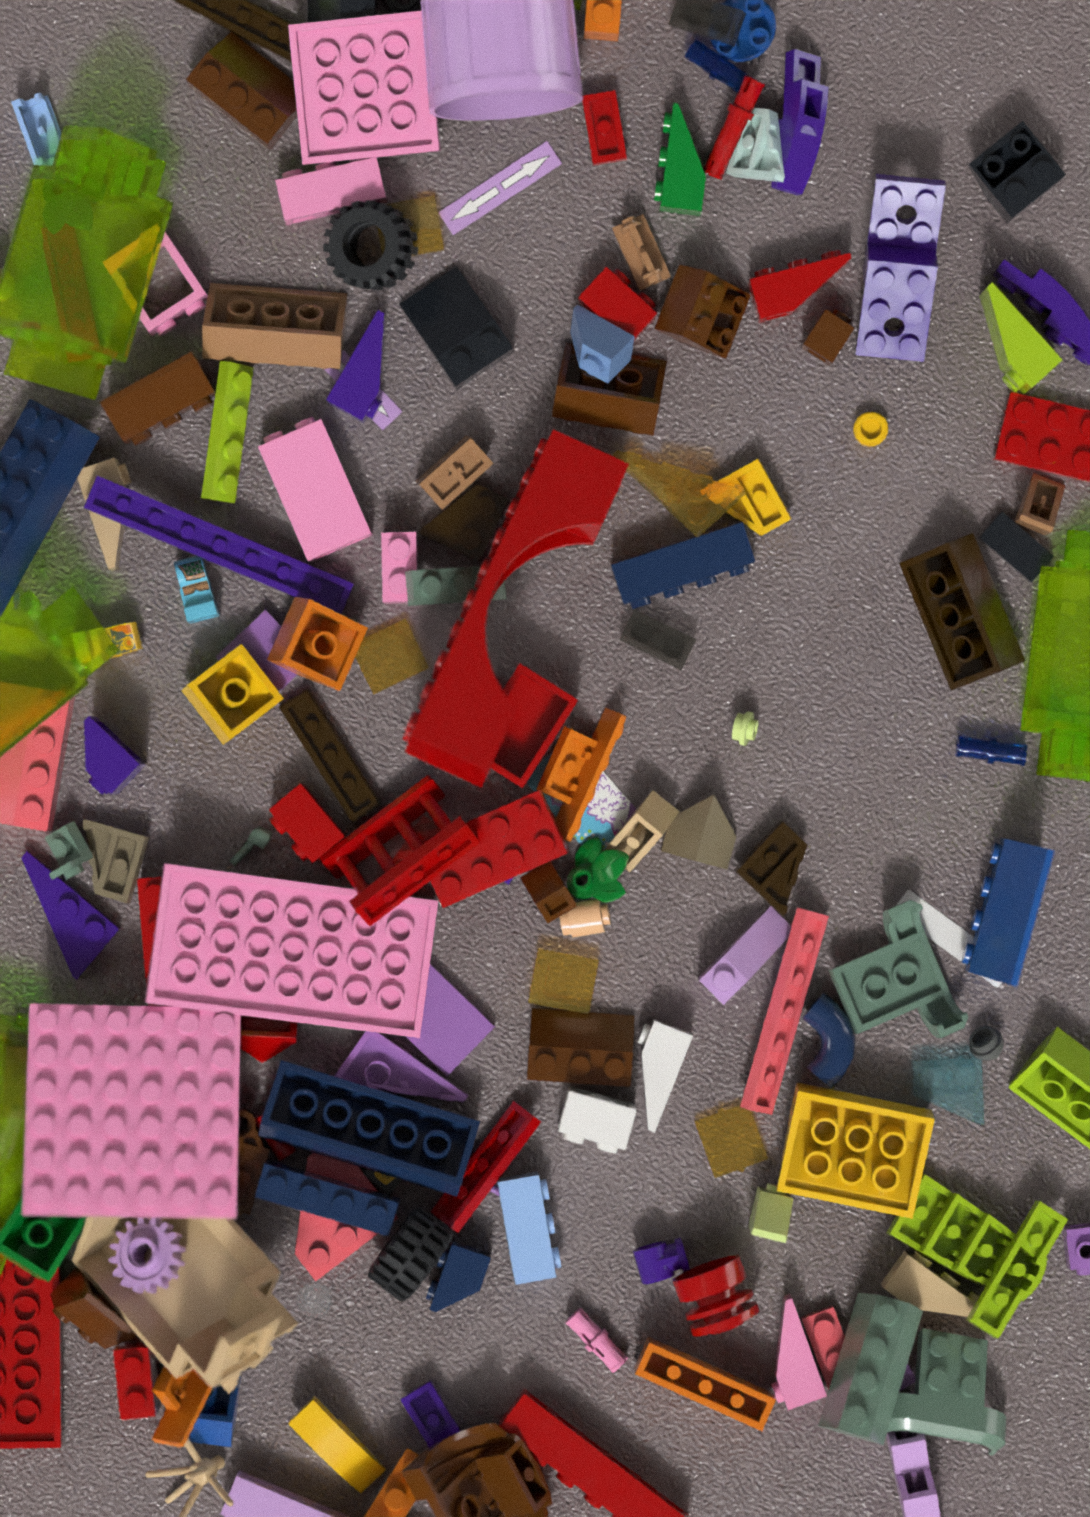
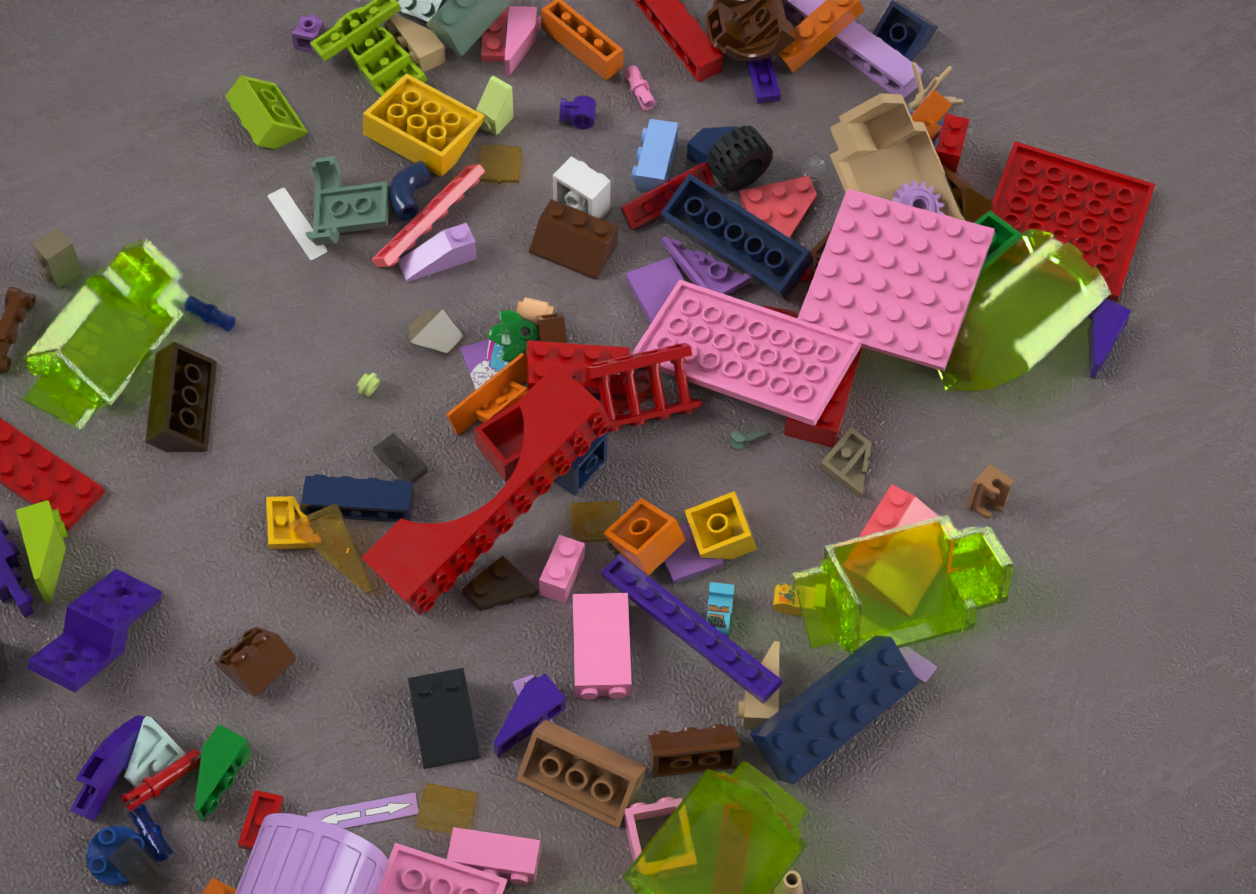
camera: 160 degrees left, 30 degrees down
dark purple wing [21,851,121,980] -> none
sand green bracket [45,821,94,880] -> none
dark purple slope [84,716,146,795] -> none
lime plate [201,361,254,504] -> none
dark blue brick [255,1159,400,1236] -> none
red brick [269,783,346,863] -> none
dark brown tile [279,688,382,823] -> none
yellow slope [288,1396,386,1493] -> none
black tyre [323,200,418,290] -> none
sand green plate [405,566,506,606] -> none
medium nougat hinge [416,435,494,510] -> none
clear yellow piece [528,948,599,1014] -> none
reddish brown slope [551,342,667,436] -> none
medium blue slope [570,304,634,384] -> none
red brick [578,267,657,341] -> none
tan slope [603,790,680,872] -> none
medium nougat hinge [612,214,671,291] -> none
white slope [637,1019,693,1133] -> none
red wheel [672,1254,760,1337] -> none
dark brown wing [734,820,807,916] -> none
red slope [748,250,852,323] -> none
reddish brown brick [801,309,855,366] -> none
yellow tile [853,412,888,447] -> none
clear light blue wing [911,1057,984,1125] -> none
blue slope [961,838,1054,987] -> none
dark grey plate [969,1026,1004,1061] -> none
black tile [979,512,1054,583] -> none
medium nougat slope [1014,473,1065,535] -> none

